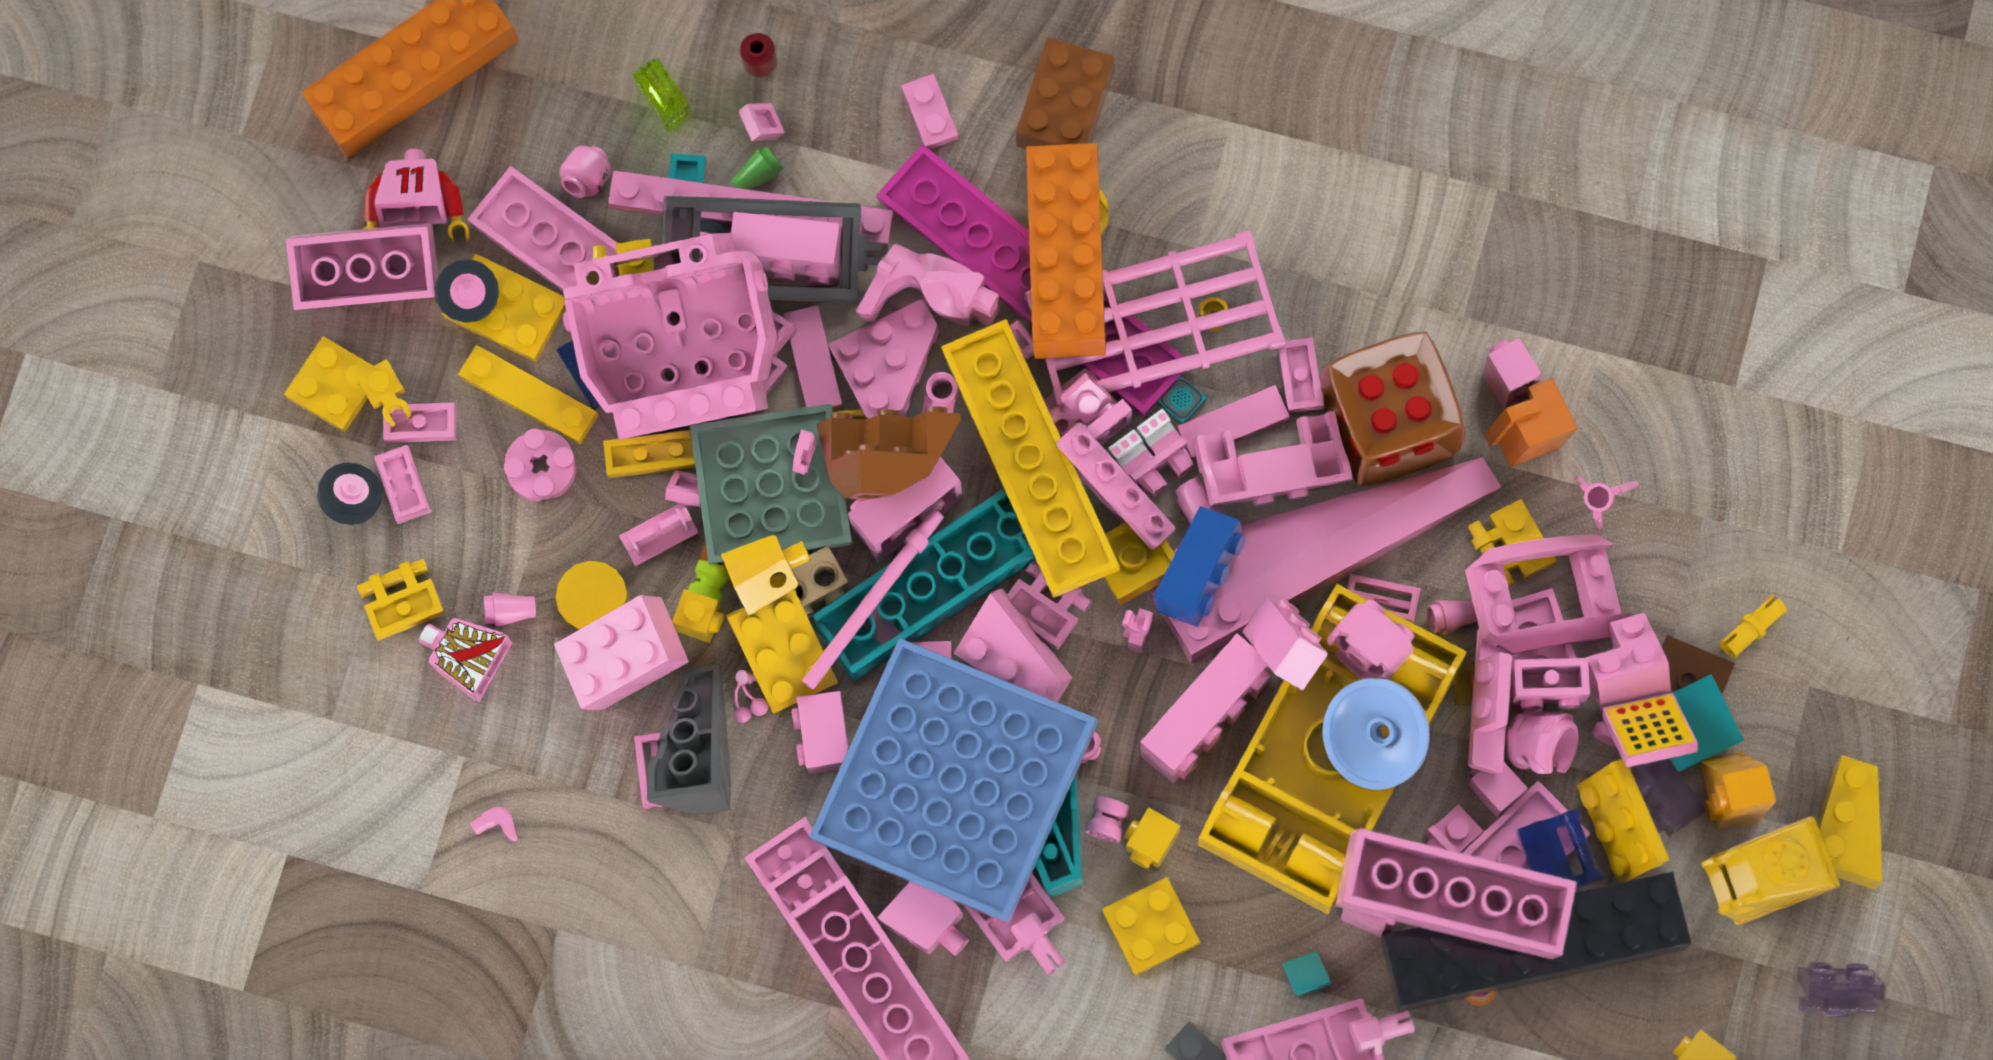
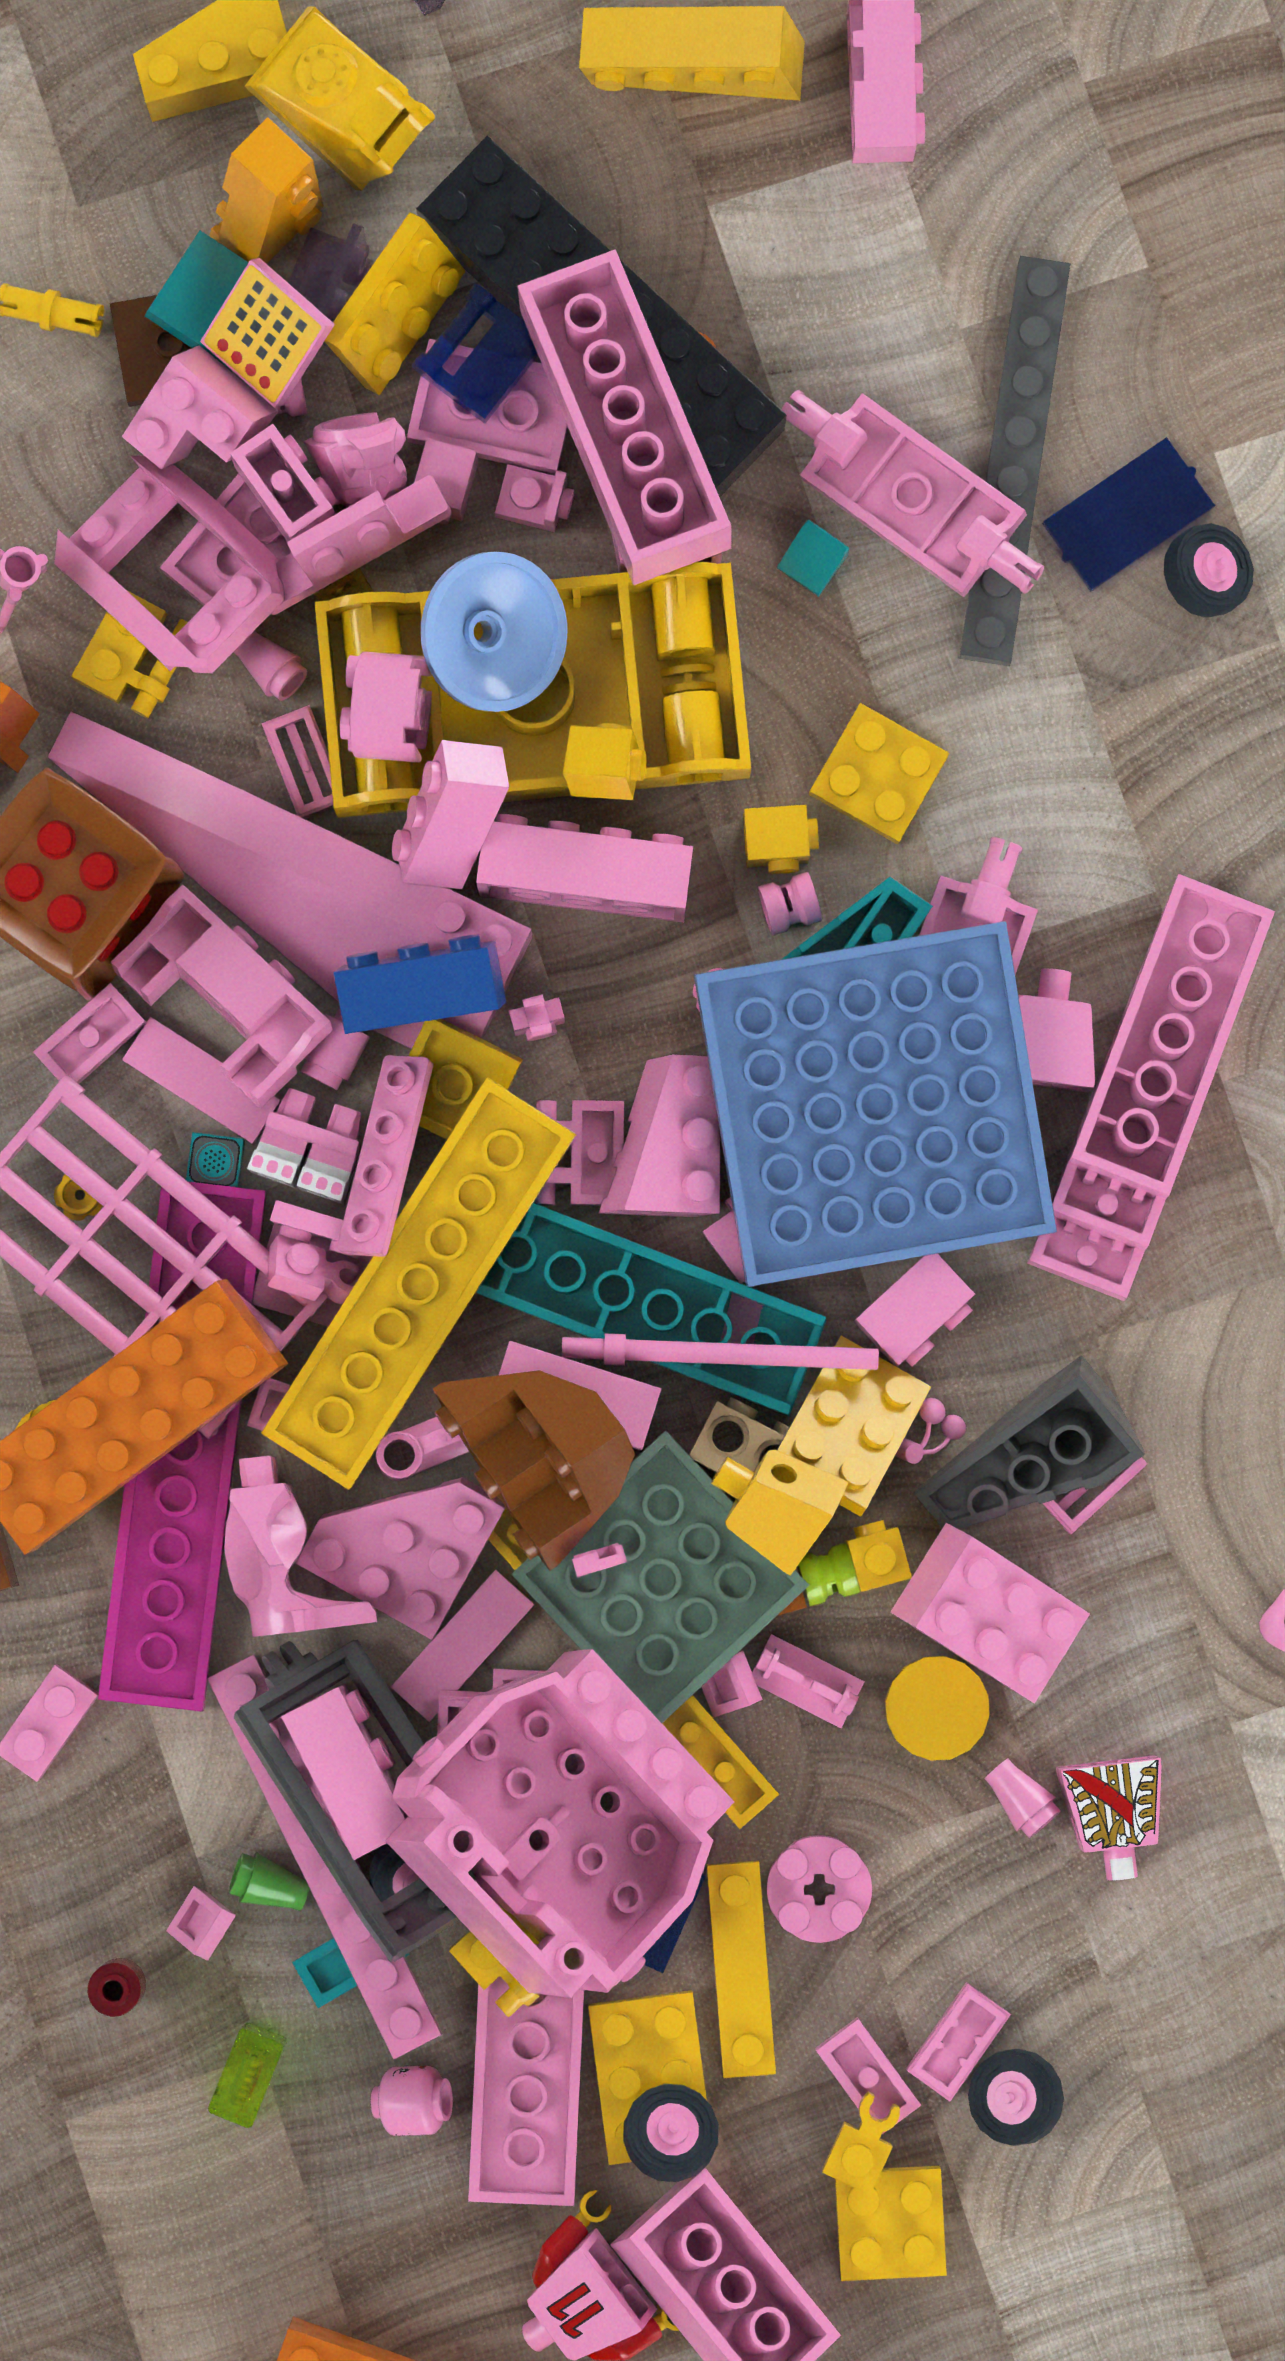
camera: 135 degrees left, 10 degrees up
yellow plate [357,558,446,641] -> none
none -> yellow brick [563,723,646,800]

